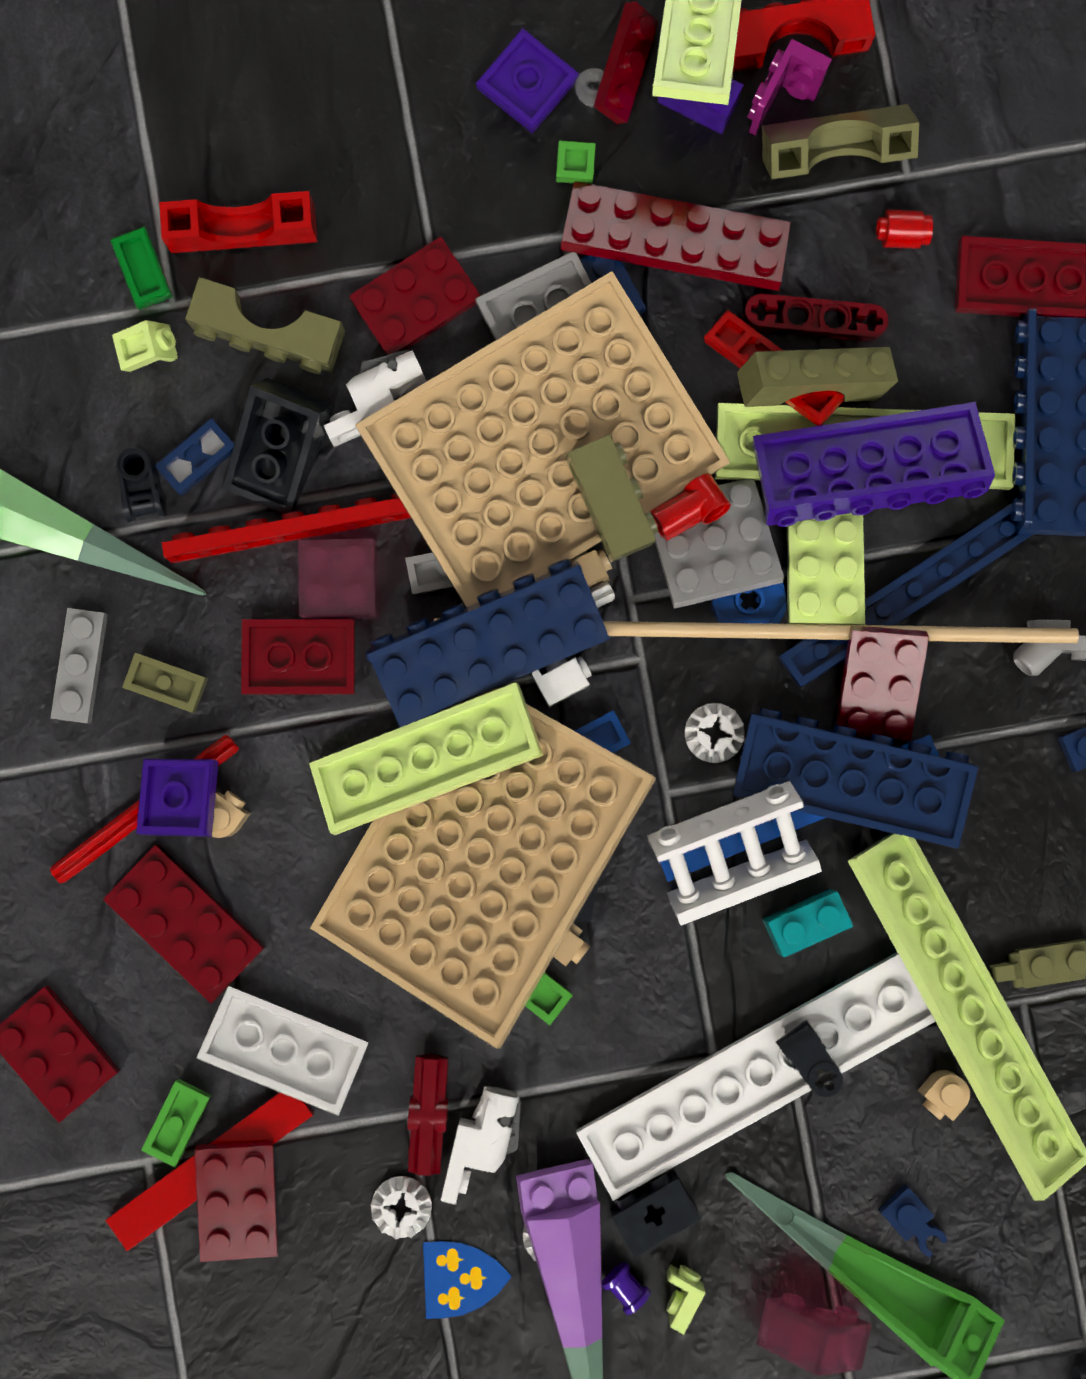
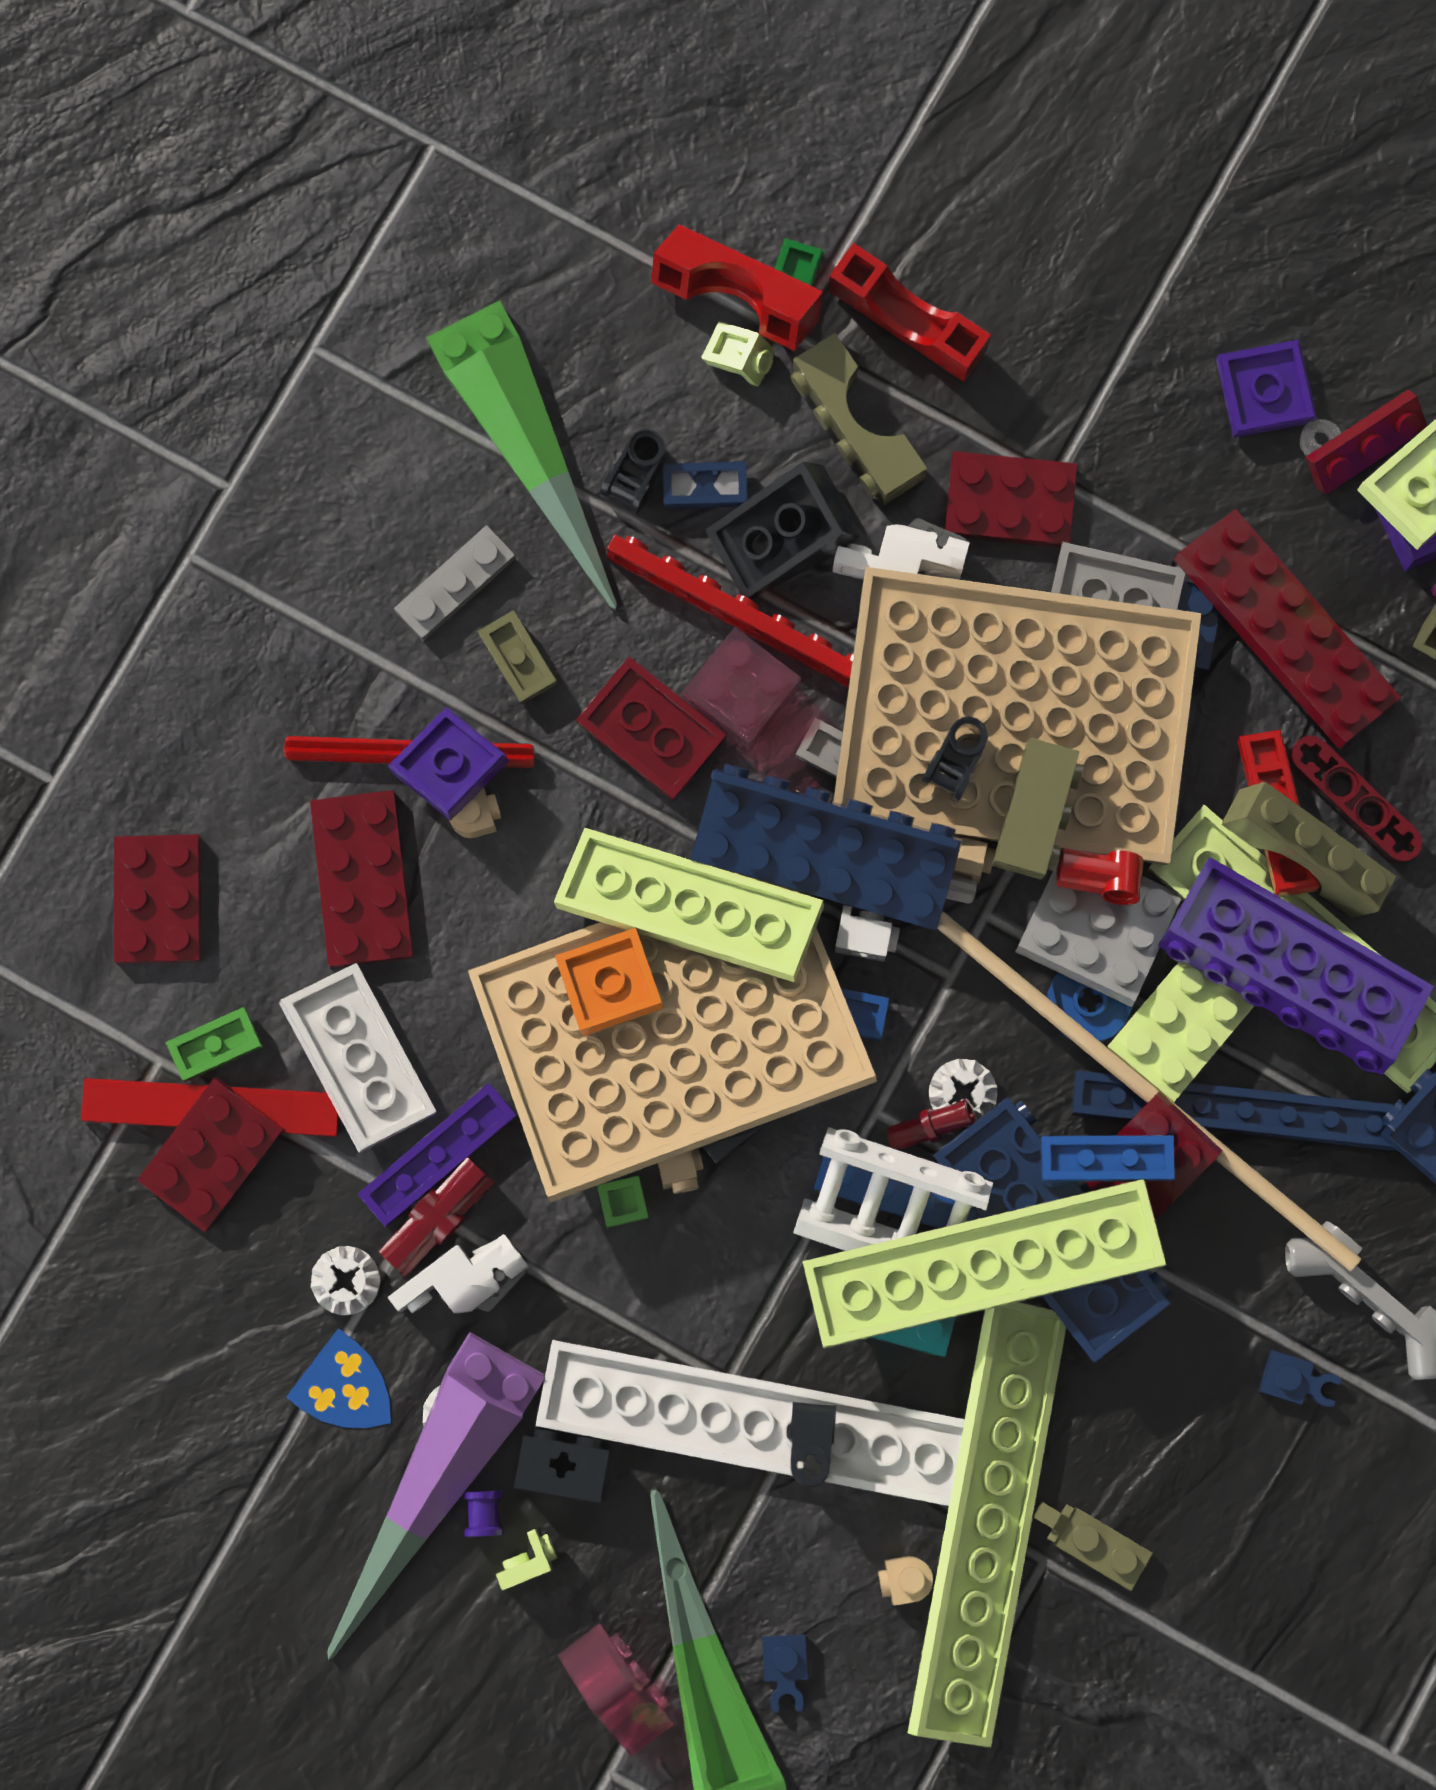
camera: 45 degrees right, 5 degrees down
bright green plate [556,141,596,185] -> none
none -> dark purple plate [358,1083,518,1228]
none -> orange plate [555,928,664,1037]
none -> red arch [651,224,823,351]
none -> yellowish green plate [803,1179,1166,1348]
none -> dark red pin [887,1099,976,1151]
none -> black piece [920,716,988,802]
none -> blue plate [1041,1135,1175,1182]

